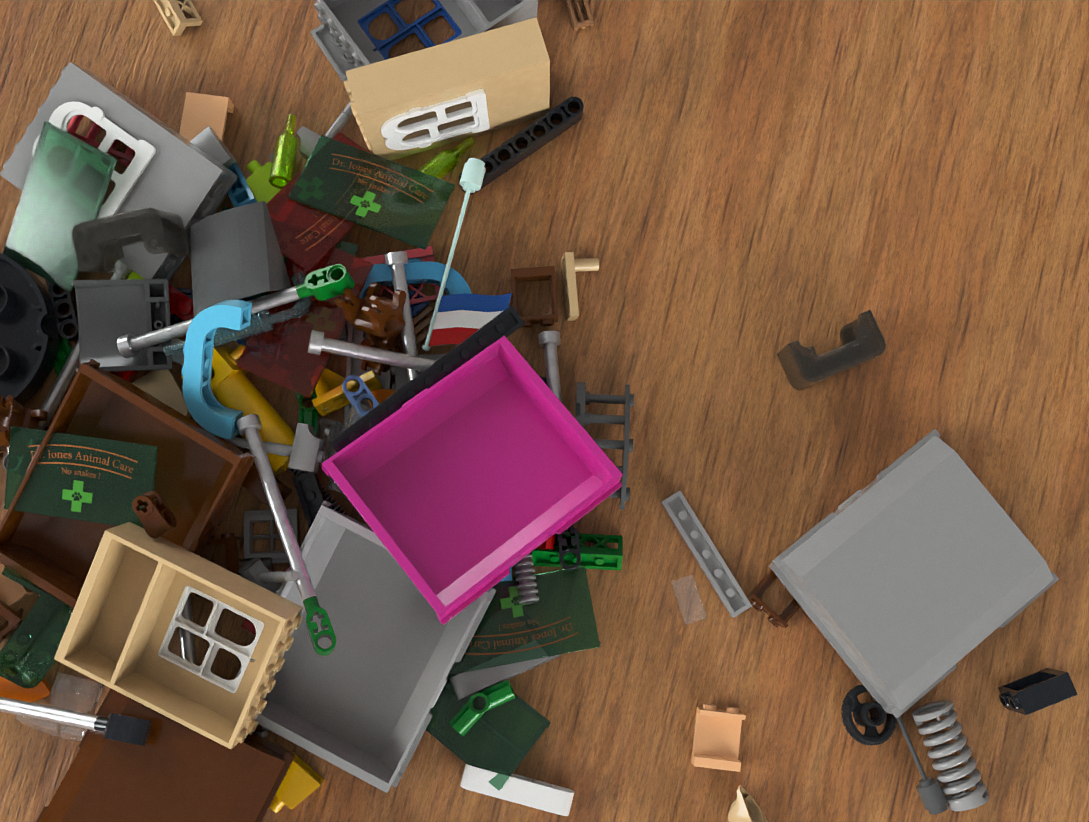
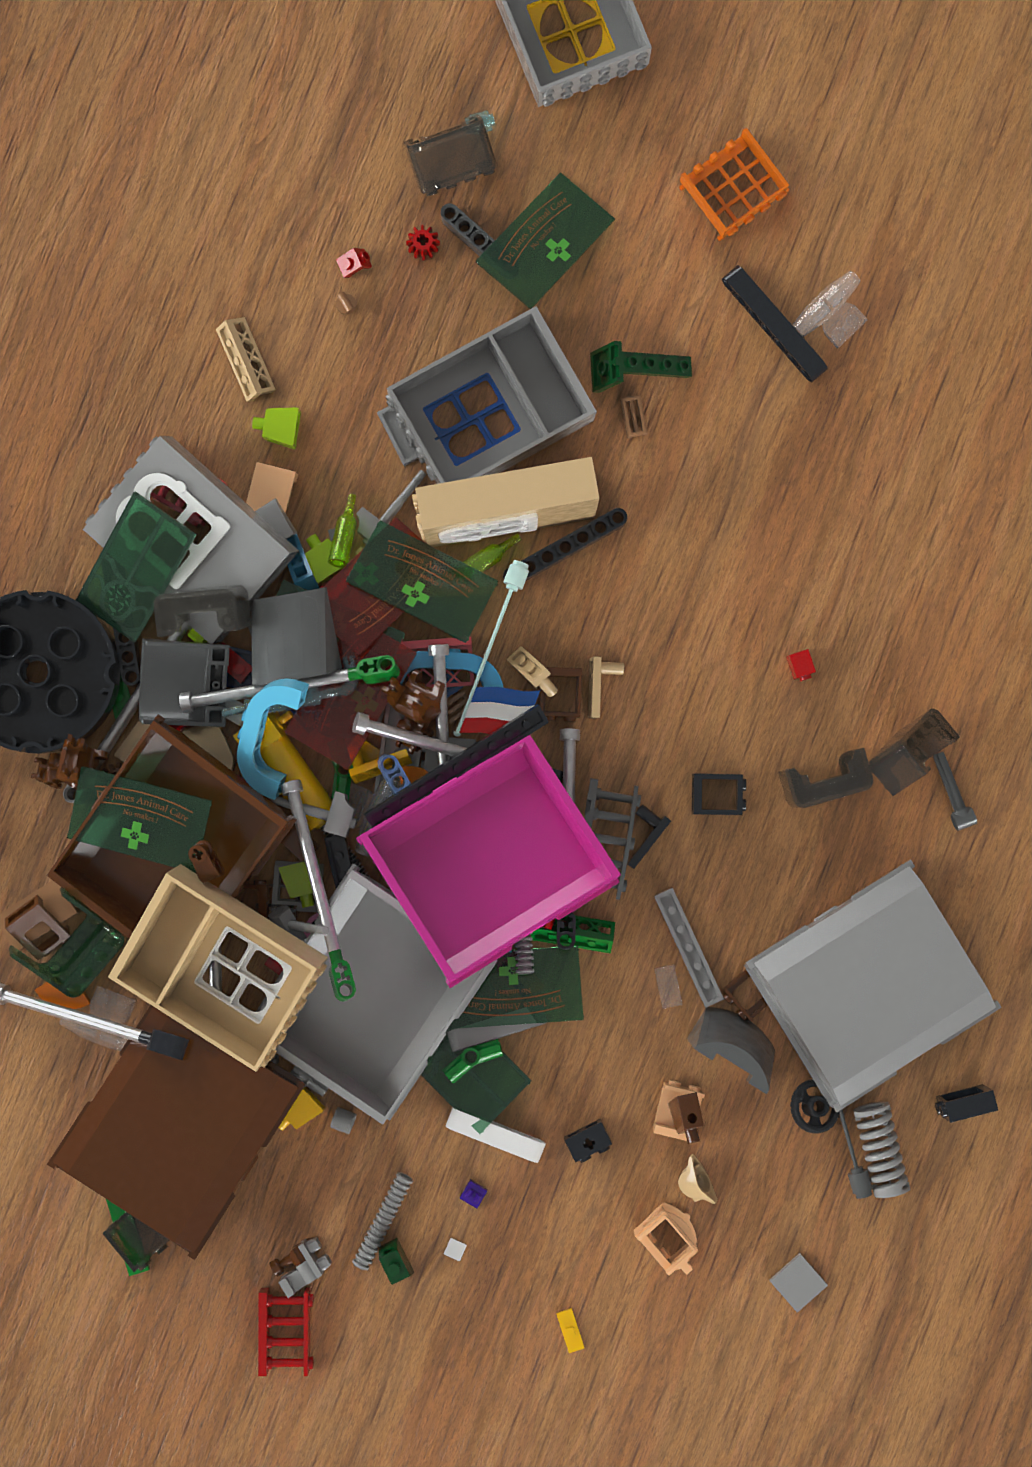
camera: 10 degrees right, 5 degrees up
none -> lime torso [252,407,301,449]
none -> lime torso [278,858,319,908]
none -> light grey axle [290,1066,328,1096]
none -> light grey piece [330,1107,357,1134]
none -> tan piece [507,646,558,697]
none -> black brick [564,1119,612,1163]
none -> black piece [627,804,671,869]
none -> reddish brown torso [668,1092,704,1144]
none -> dark grey windscreen [687,1007,775,1094]
none -> black window [692,774,746,815]
none -> red brick [786,649,816,682]
none -> clear smoke windscreen [869,708,960,796]
none -> dark grey axle [933,752,977,831]

